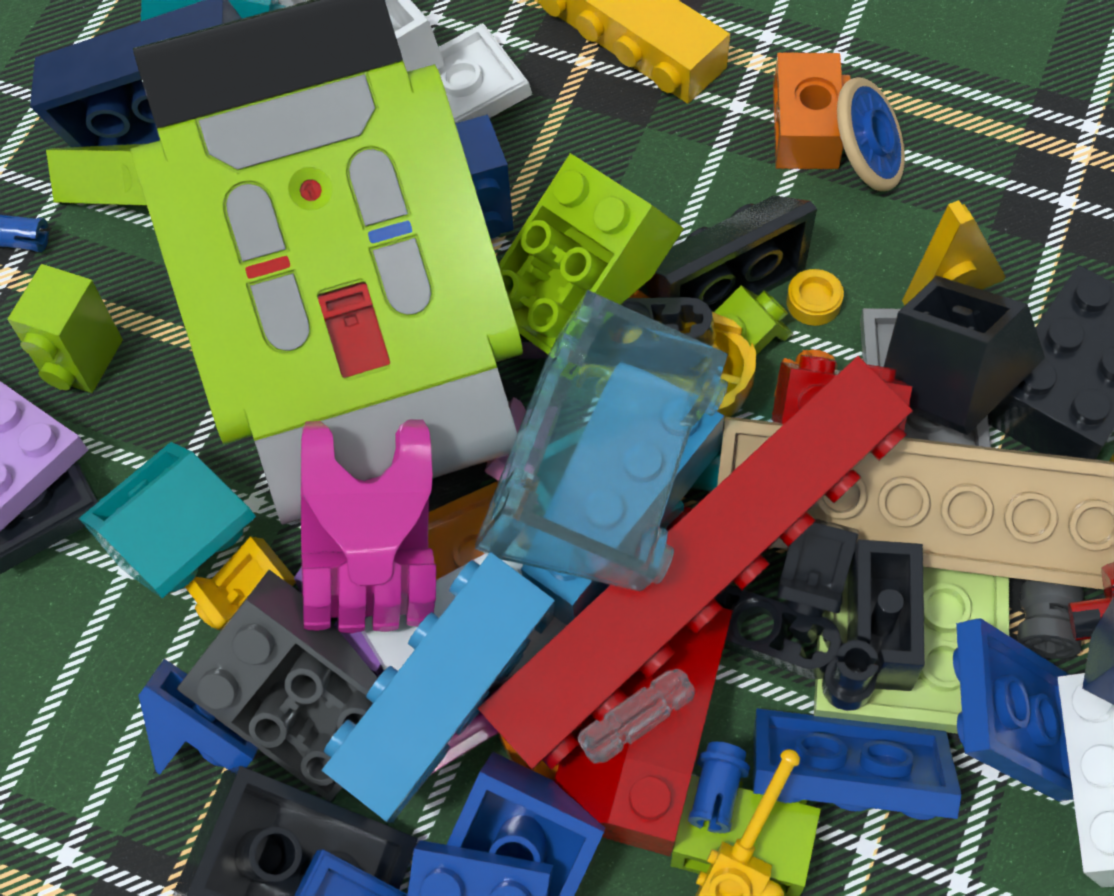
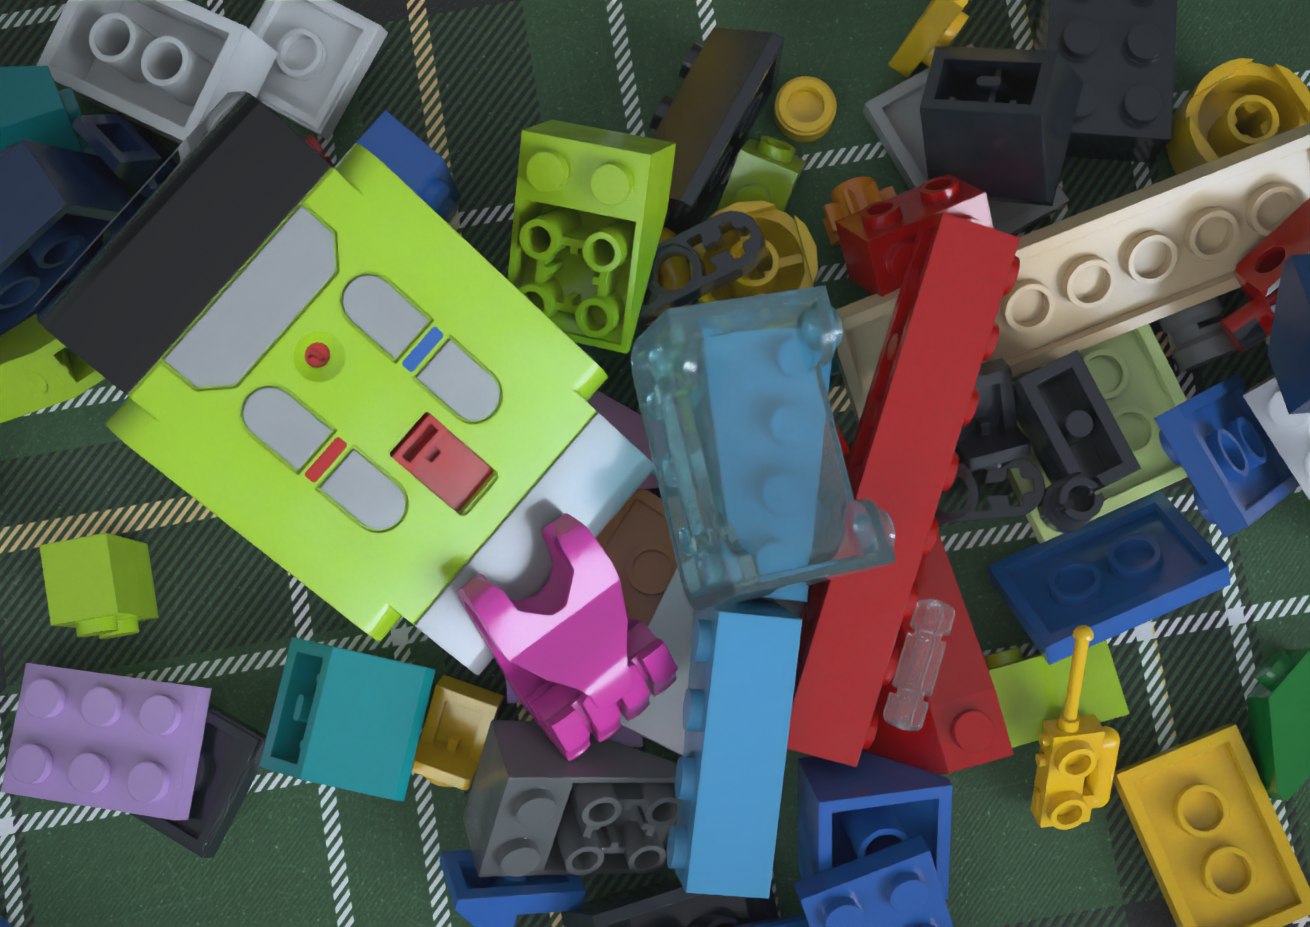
camera: 30 degrees left, 20 degrees up
blue pin [688,742,750,833] -> none

